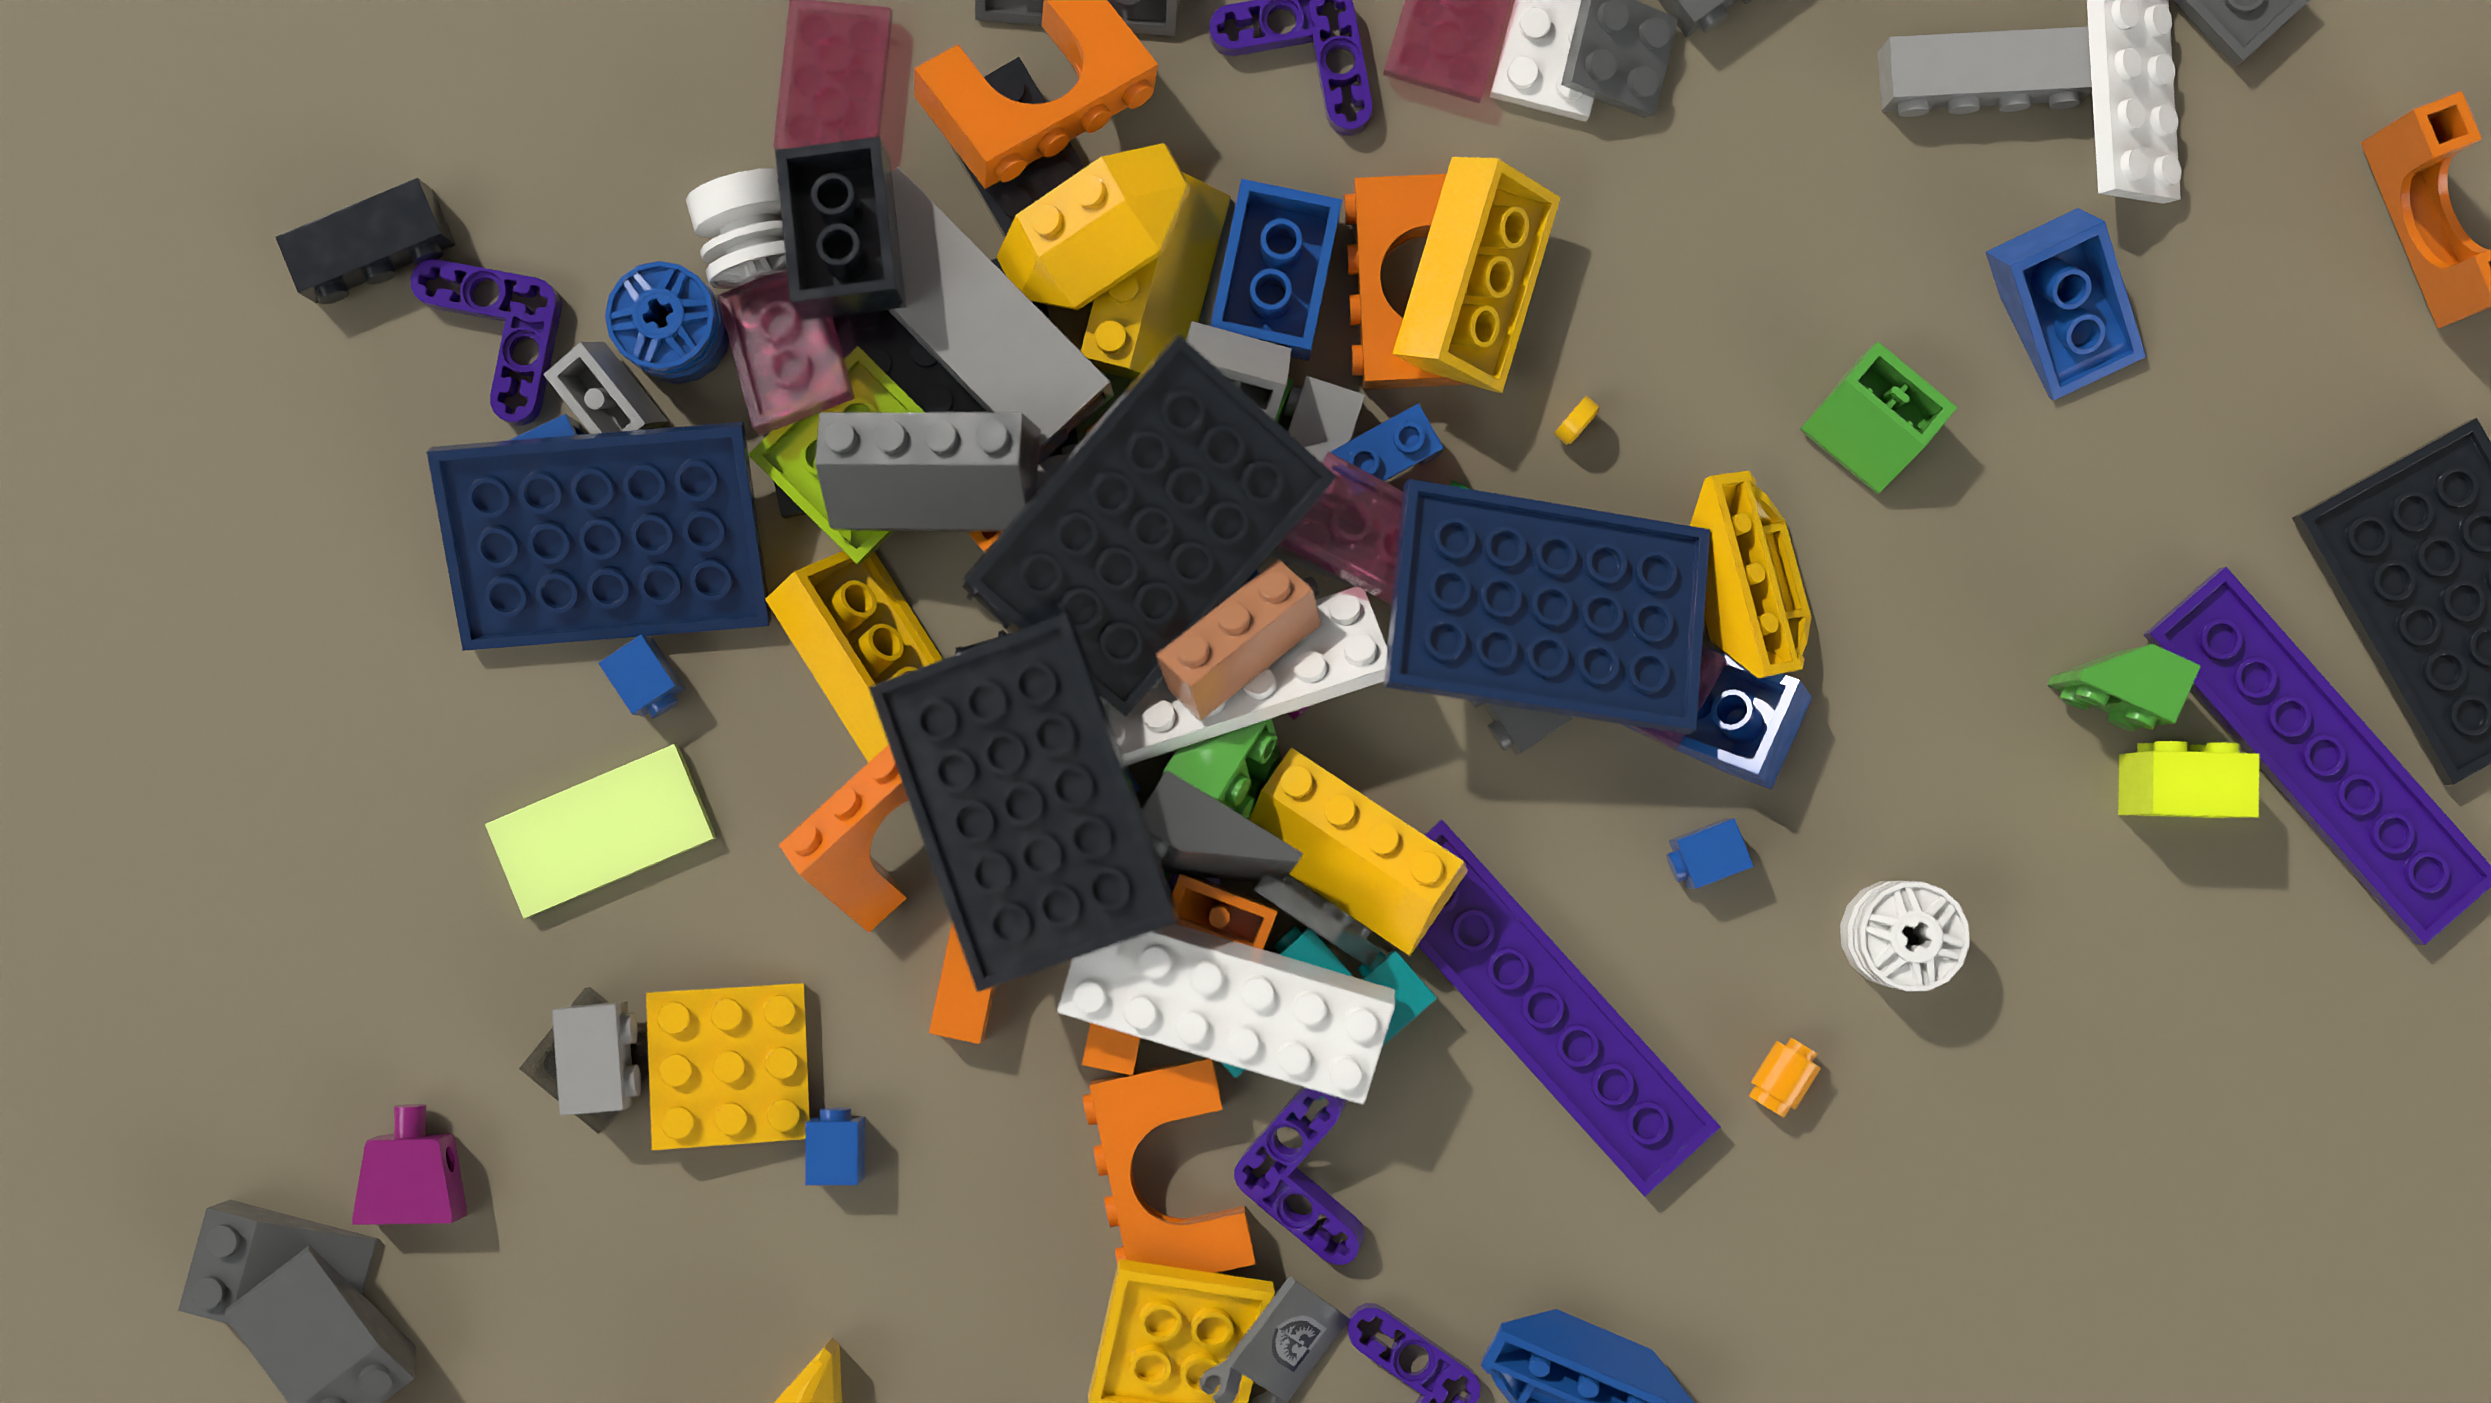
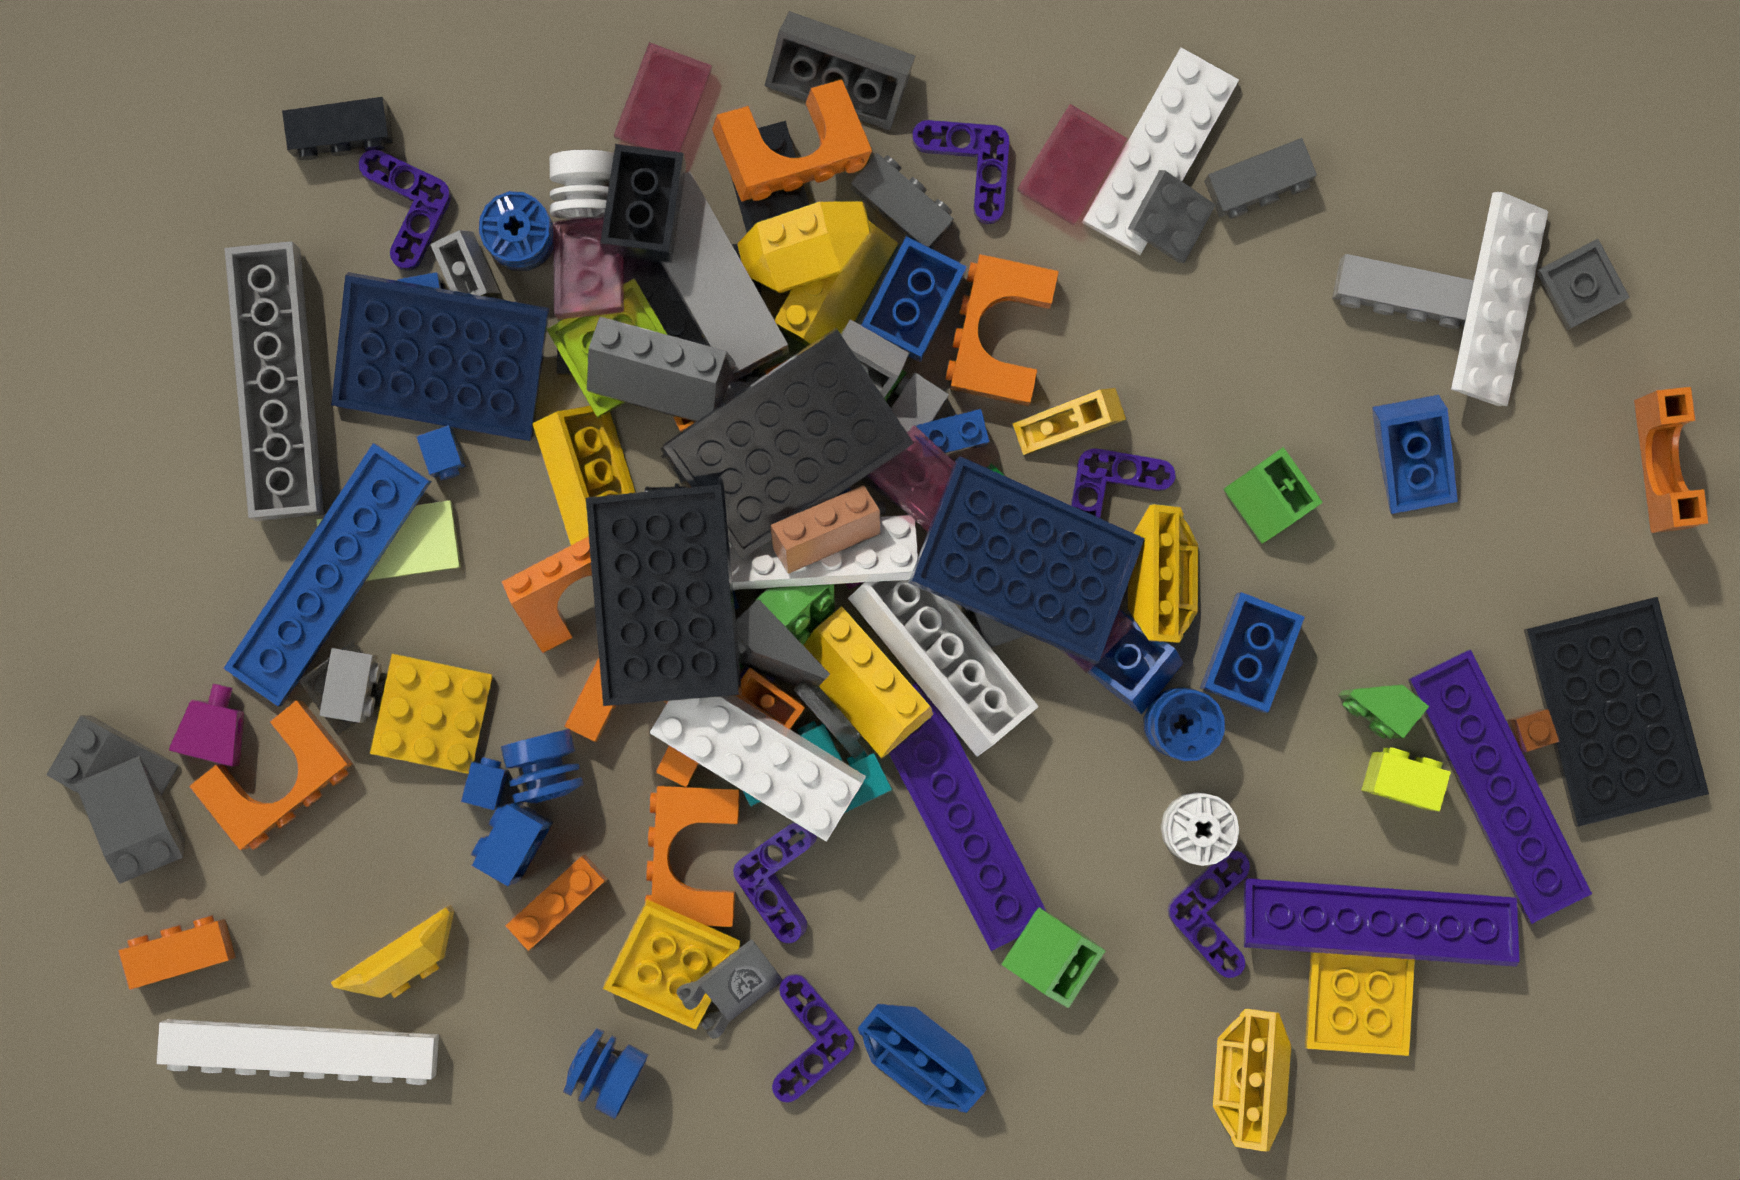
camera: 10 degrees right, 0 degrees up
yellow slope [1393,157,1561,393] -> none
yellow tile [1553,395,1600,446] -> none
blue brick [1666,818,1754,889] -> none
light orange brick [1748,1037,1821,1118] -> none
none -> orange arch [189,700,353,850]
none -> blue plate [223,443,432,706]
none -> light grey brick [225,241,324,521]
none -> blue brick [471,802,554,886]
none -> blue wheel [501,729,584,803]
none -> orange brick [505,854,608,951]
none -> white brick [848,580,1039,757]
none -> dark grey brick [851,153,954,249]
none -> bright green slope [1002,907,1106,1008]
none -> yellow slope [1012,388,1126,455]
none -> dark purple beam [1071,448,1175,518]
none -> blue wheel [1143,688,1225,761]
none -> dark purple beam [1167,850,1250,978]
none -> blue brick [1200,592,1305,713]
none -> yellow wedge [1213,1008,1291,1152]
none -> dark purple plate [1244,878,1520,967]
none -> yellow plate [1305,952,1415,1056]
none -> dark orange brick [1507,709,1559,752]

